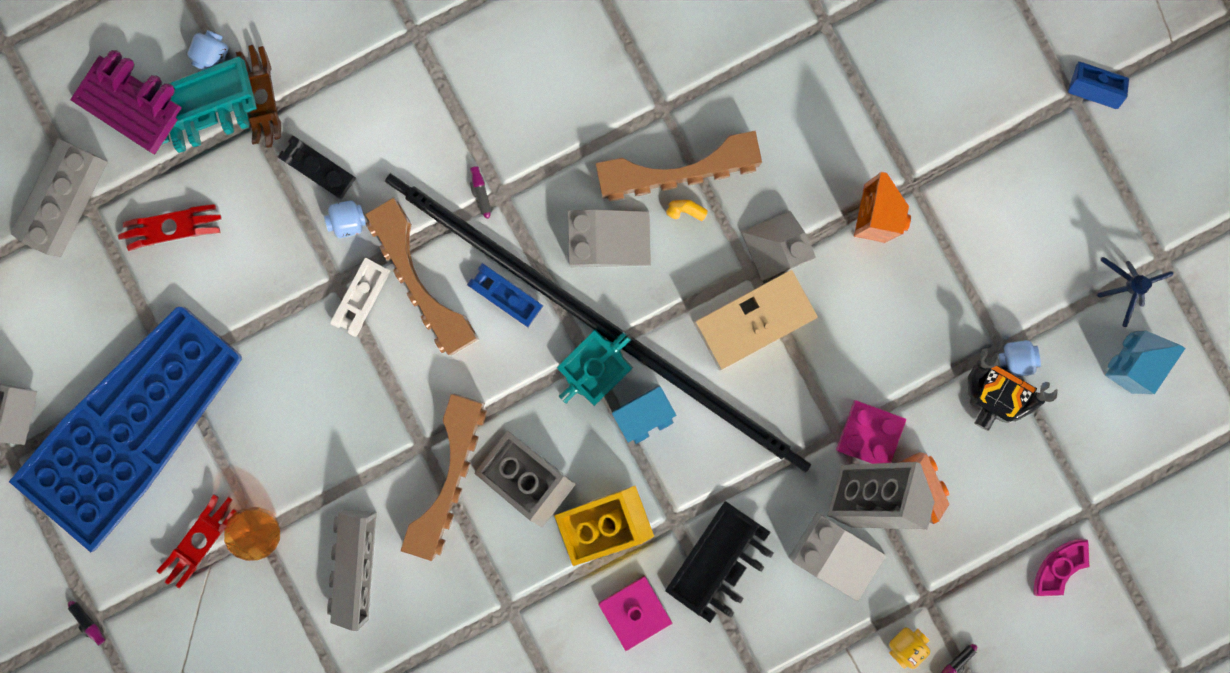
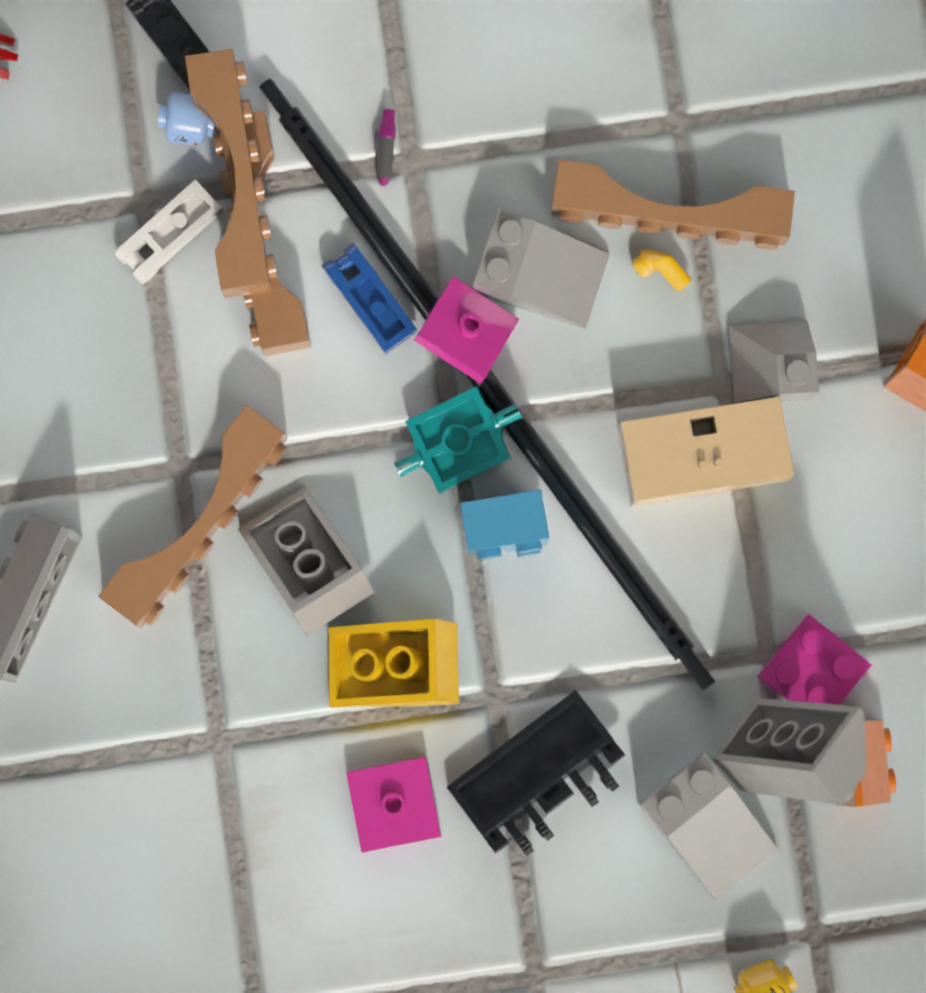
camera: 20 degrees right, 5 degrees down
none -> medium nougat arch [185,49,277,298]
none -> dark pink plate [414,276,519,384]

